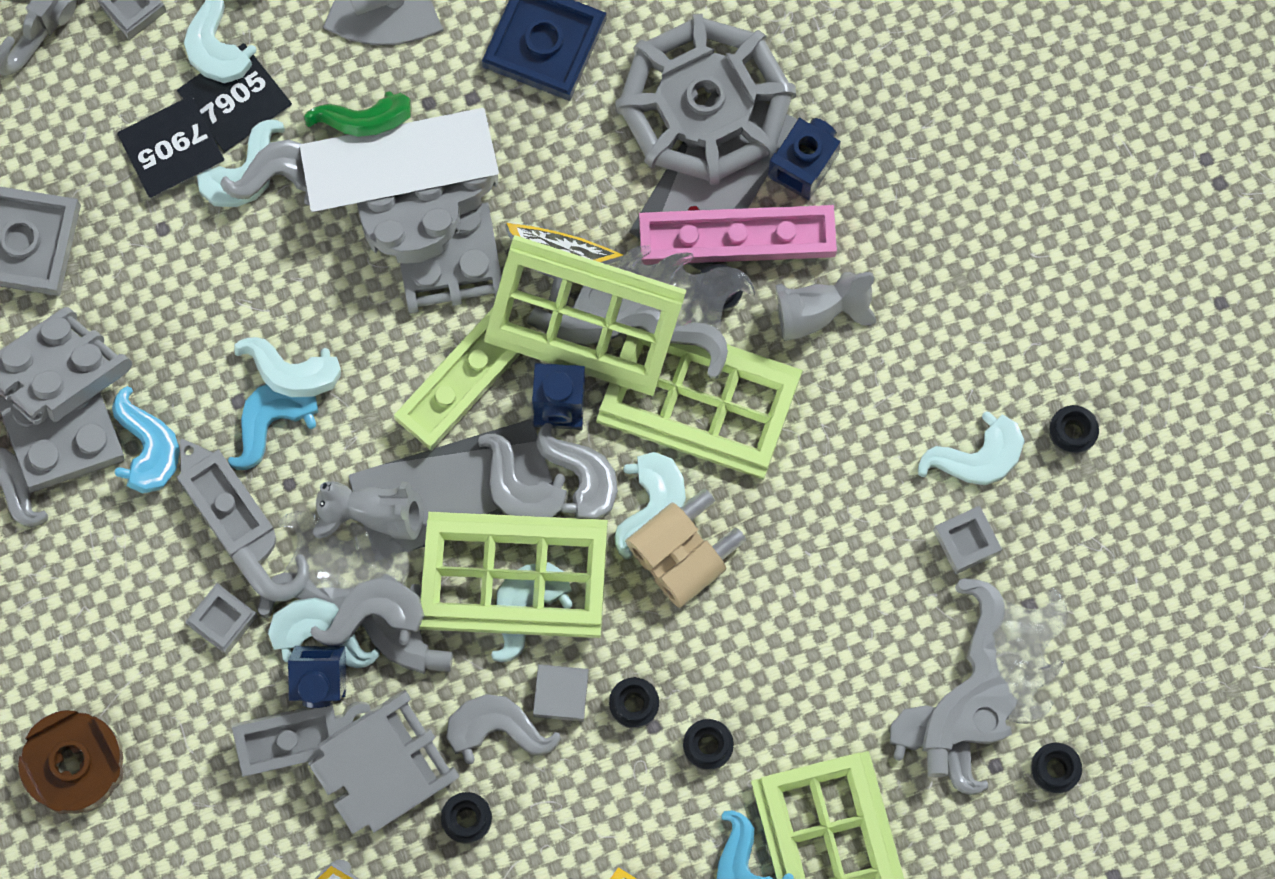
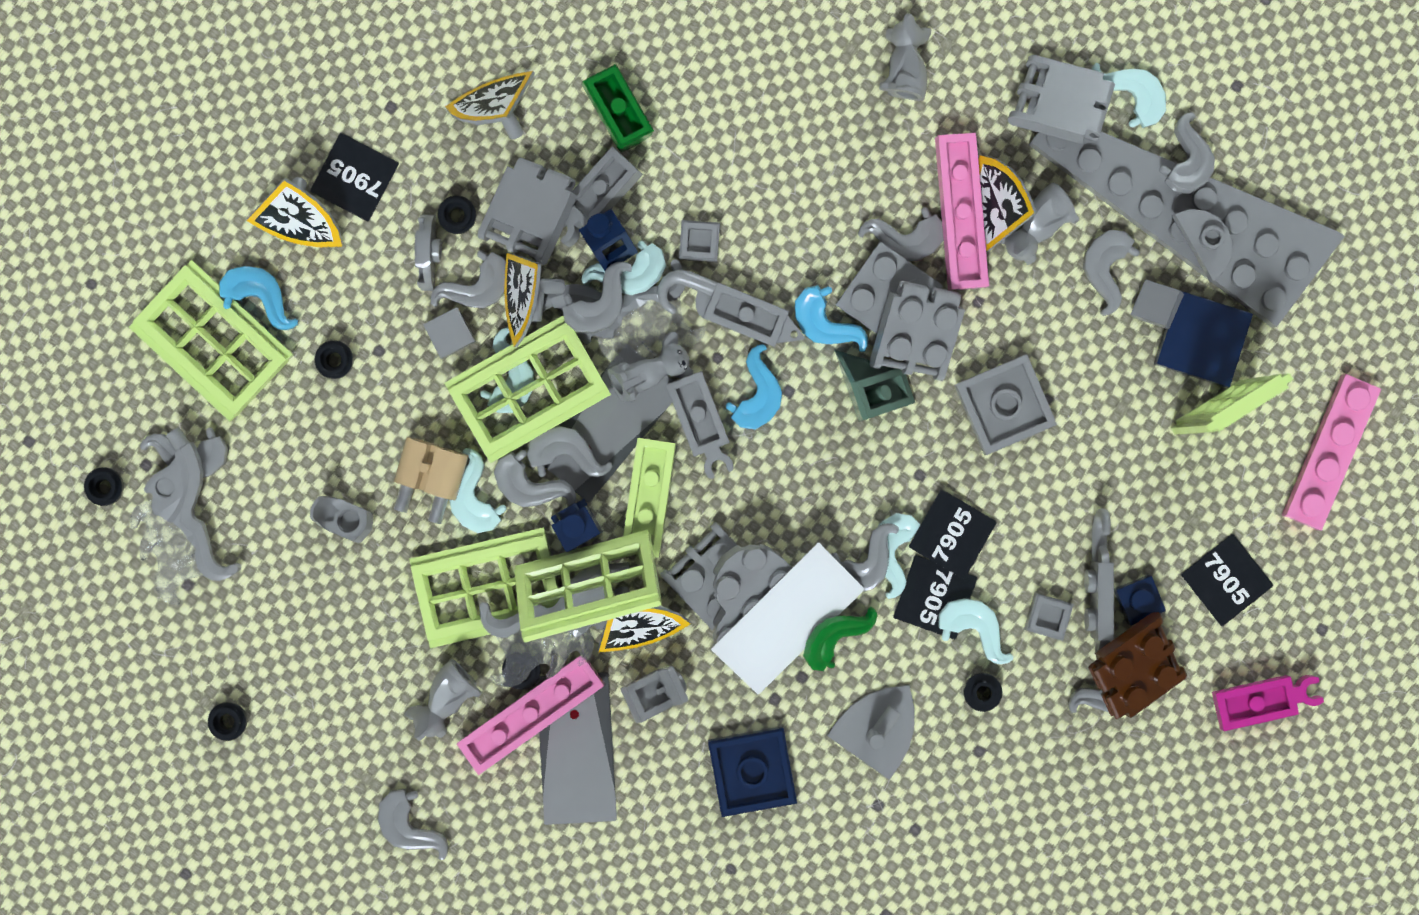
camera: 150 degrees right, 15 degrees up
reddish brown plate [18,710,124,814] -> none
light aqua piece [234,337,341,397] -> none
black plate [609,677,659,729] -> none
light grey plate [615,14,796,185] -> none
dark blue brick [768,117,841,201] -> none
light aqua piece [918,411,1025,486] -> none
light grey plate [933,506,1002,575] -> none
none -> light grey hair [310,496,373,543]
none -> light grey piece [378,789,448,860]
none -> light grey plate [415,214,442,291]
none -> shield [504,252,565,347]
none -> green brick [581,64,654,152]
none -> light grey bracket [620,666,688,723]
none -> light grey plate [666,371,733,479]
none -> sand green slope [835,350,915,422]

